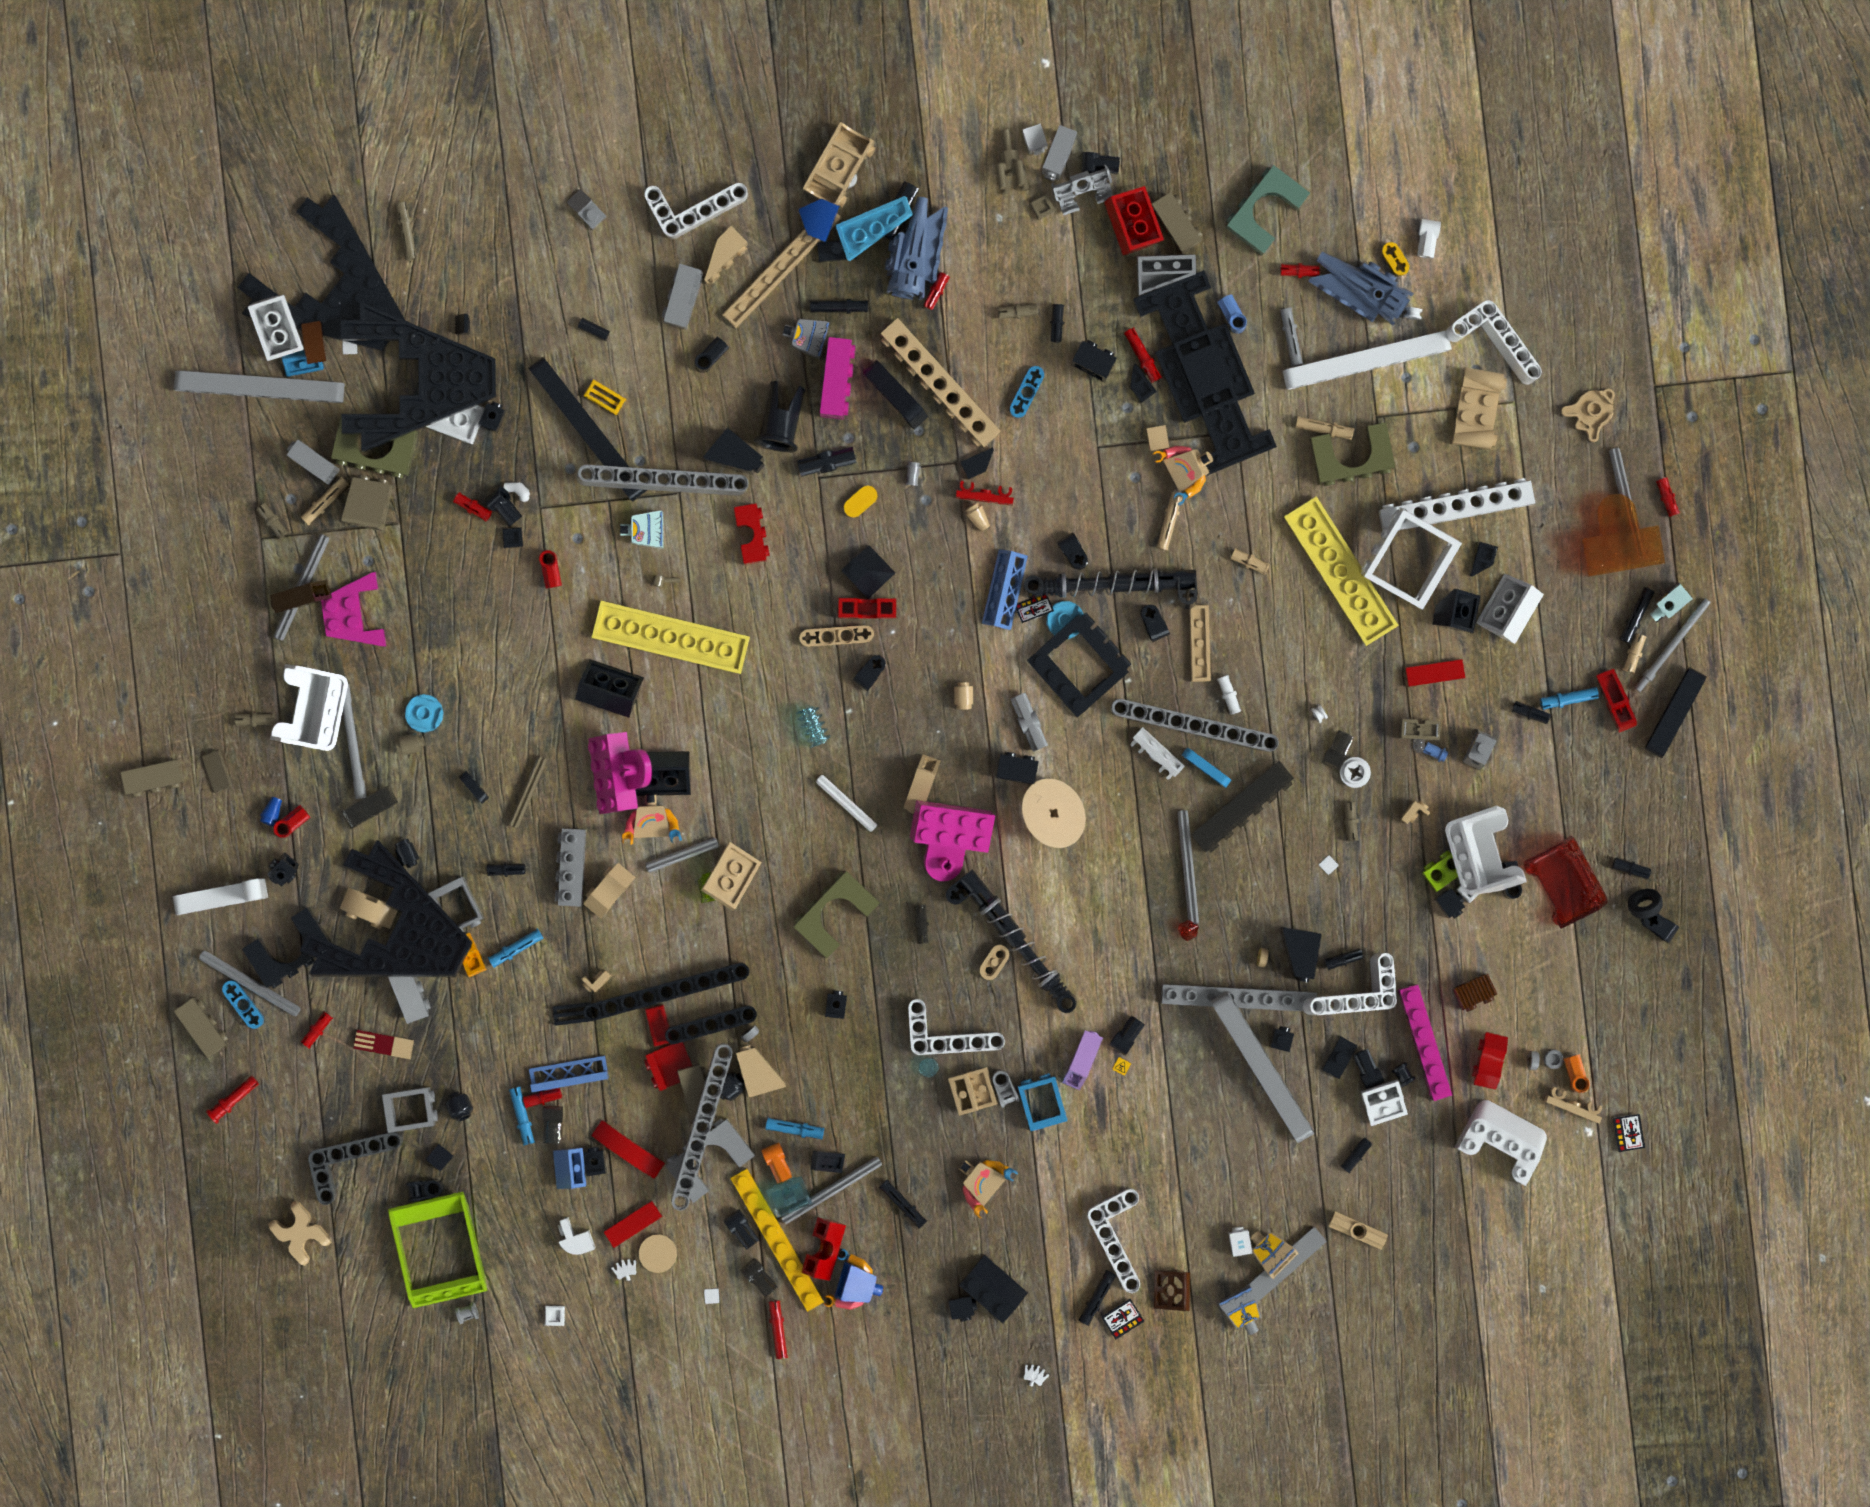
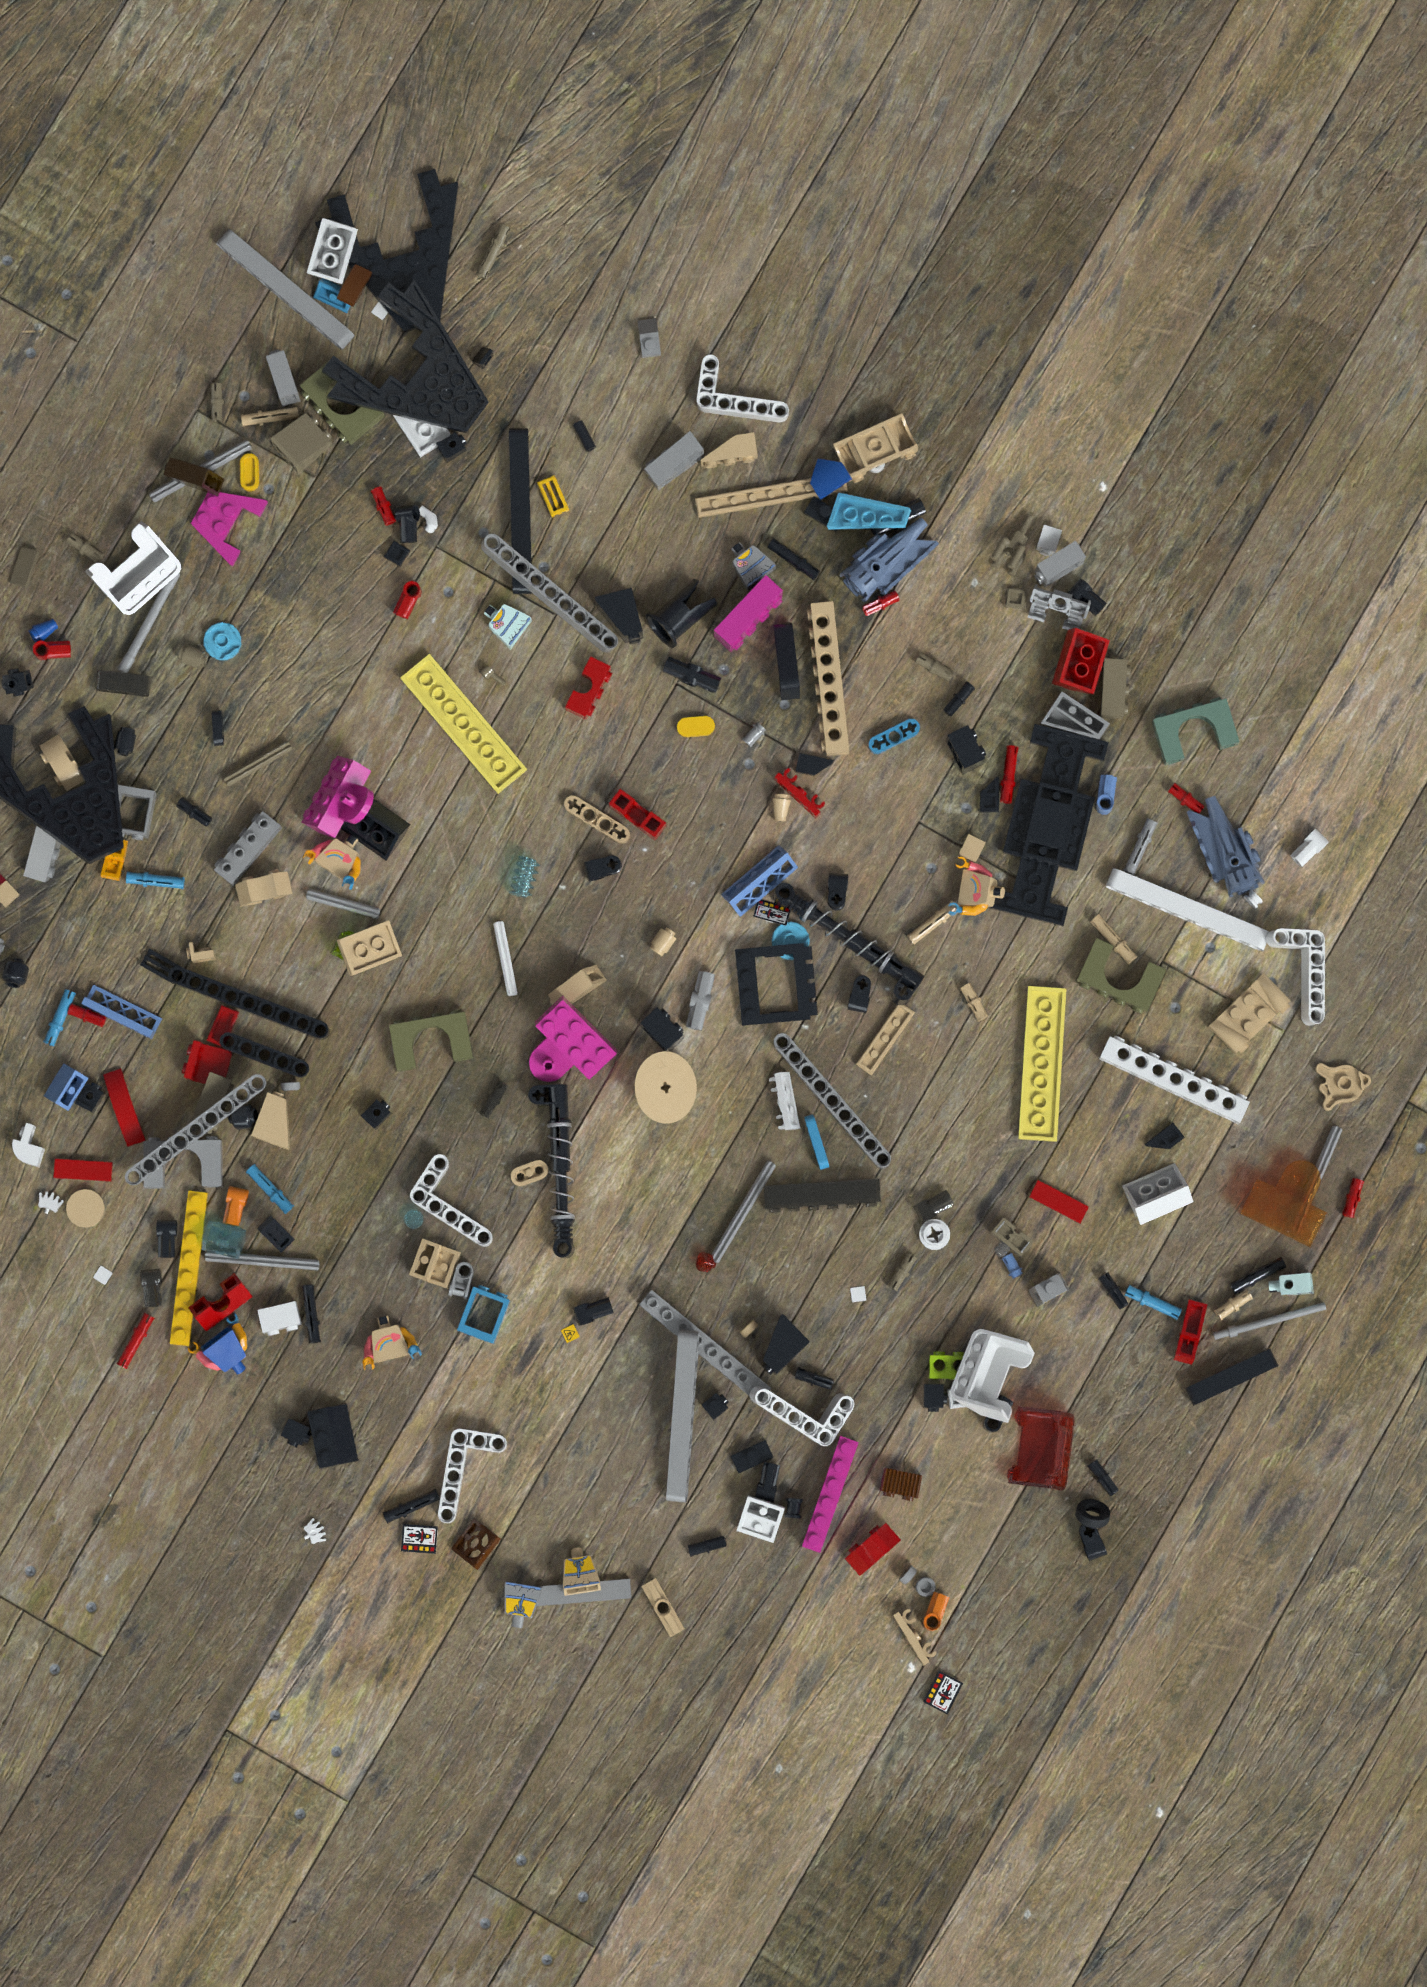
camera: 40 degrees right, 5 degrees down
clear smoke piece [543,1105,563,1144] -> none
black slope [575,659,644,718] -> none
black piece [695,336,729,373] -> none
black slope [841,545,896,599] -> none
lavender slope [1062,1030,1103,1090] -> none
white pin [1217,675,1242,715] -> none
white brick [1228,1227,1252,1257] -> none
white bush [1311,704,1328,723] -> none
white window [1361,507,1462,610] -> none
yellow beam [1381,242,1409,277] -> none
tan bracket [1399,800,1430,824] -> none
black slope [1432,589,1481,633] -> none
white windscreen [1455,1100,1547,1186] -> none
none -> yellow tile [240,453,259,492]
none -> white brick [257,1301,302,1336]

